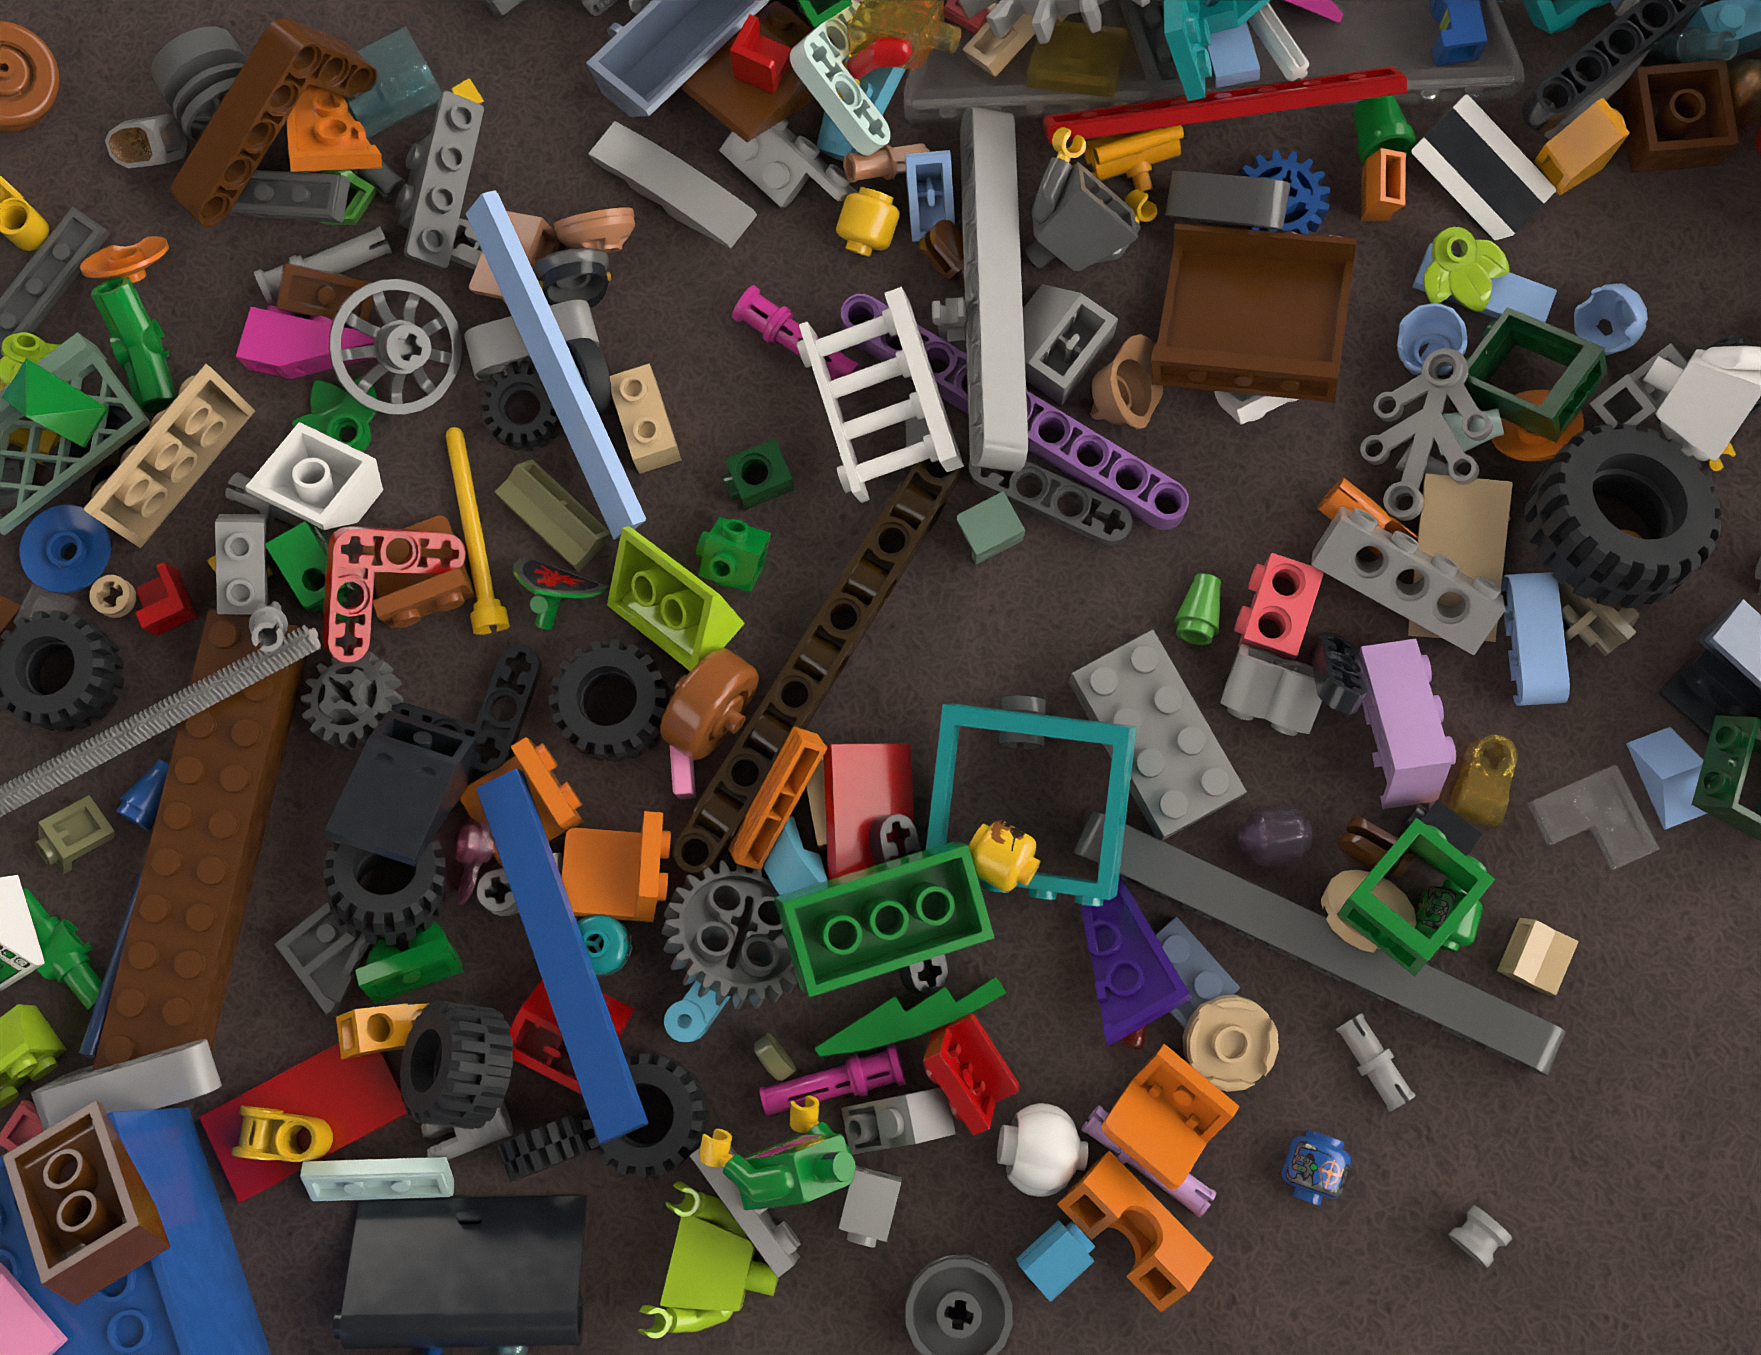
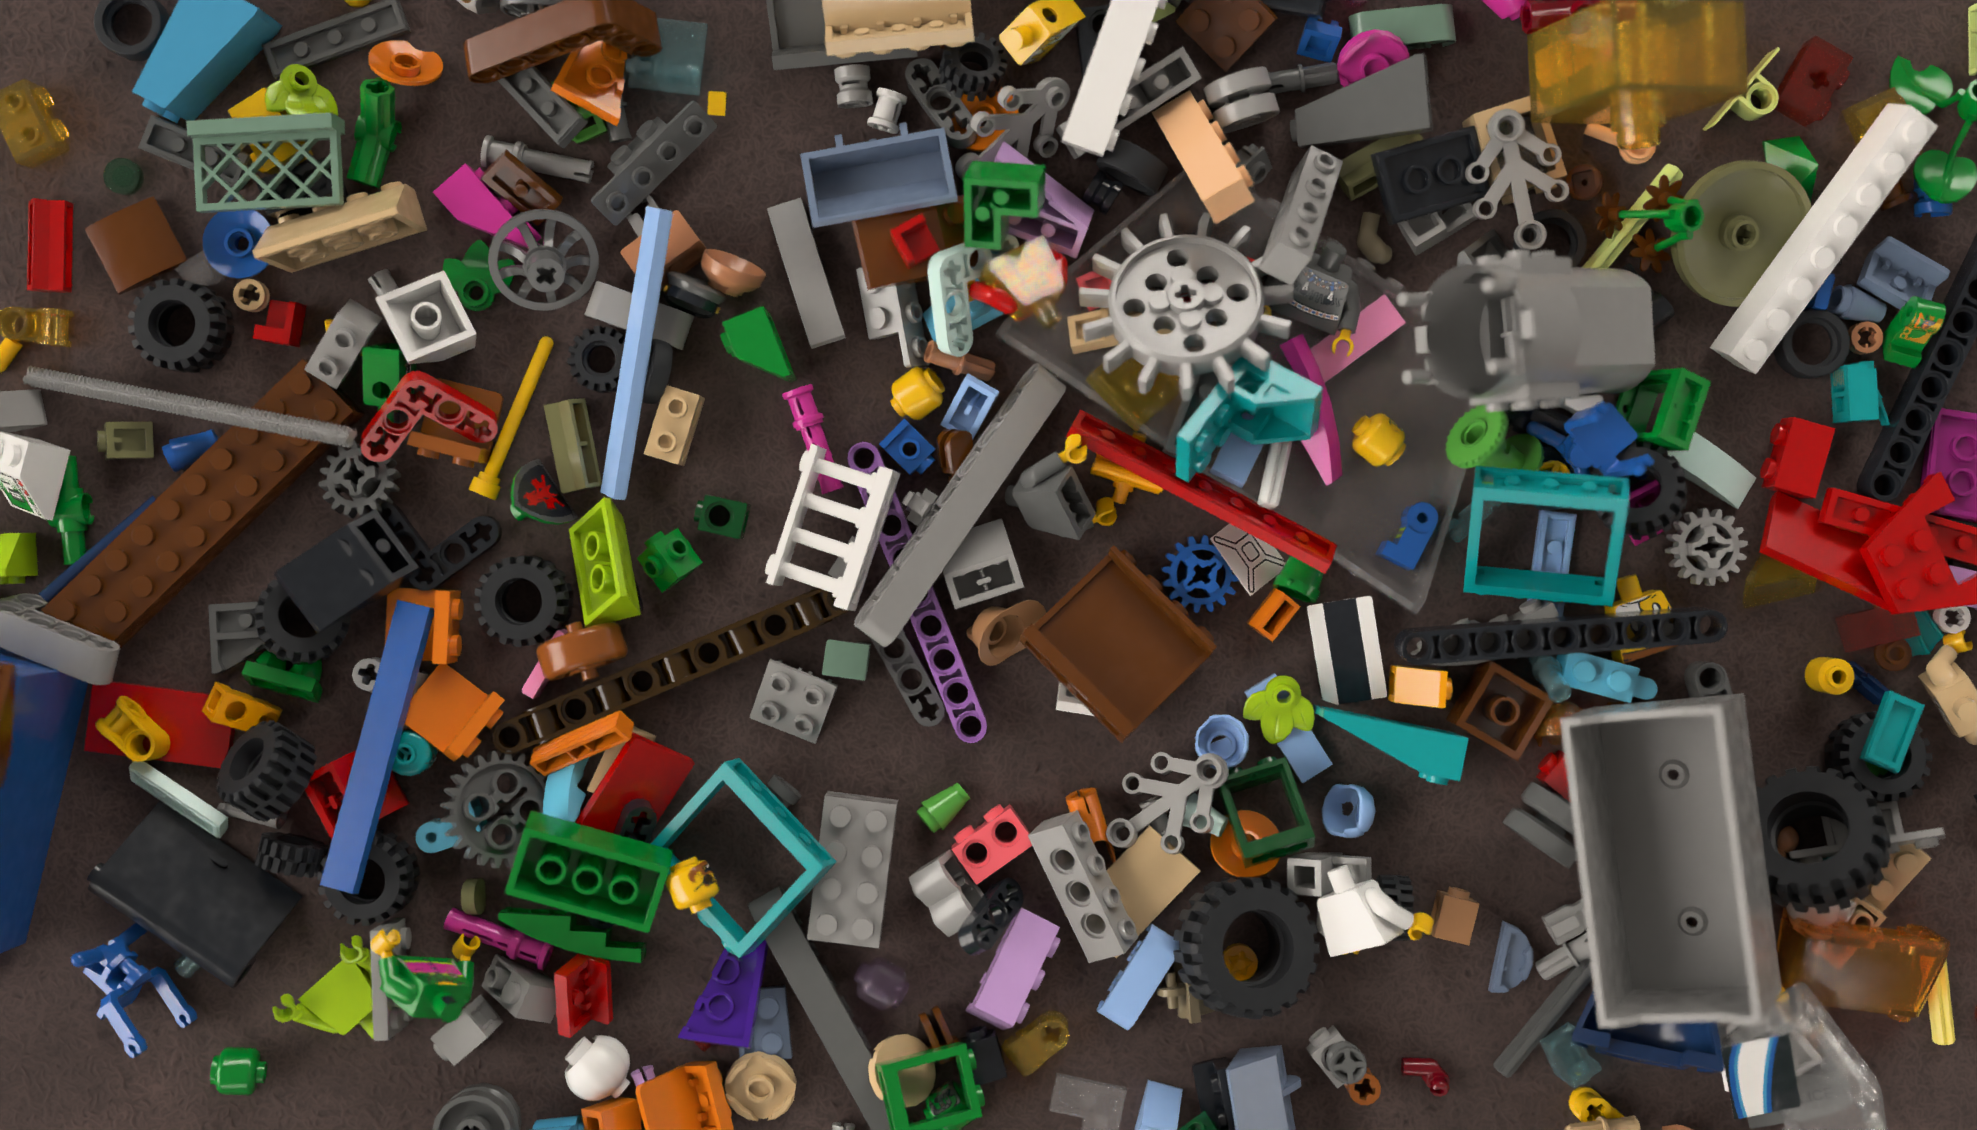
camera: 25 degrees right, 10 degrees up
green slope [2,358,109,447] -> none
light grey axle [249,601,288,652] -> none
clear pink plate [451,818,495,905] -> none
dark grey beam [1165,171,1291,230] -> none
none -> green slope [720,306,797,383]
none -> light grey hinge [749,659,838,744]
none -> blue brick [879,418,936,475]
none -> white sticker [1210,524,1286,596]
none -> teal slope [1313,705,1469,785]

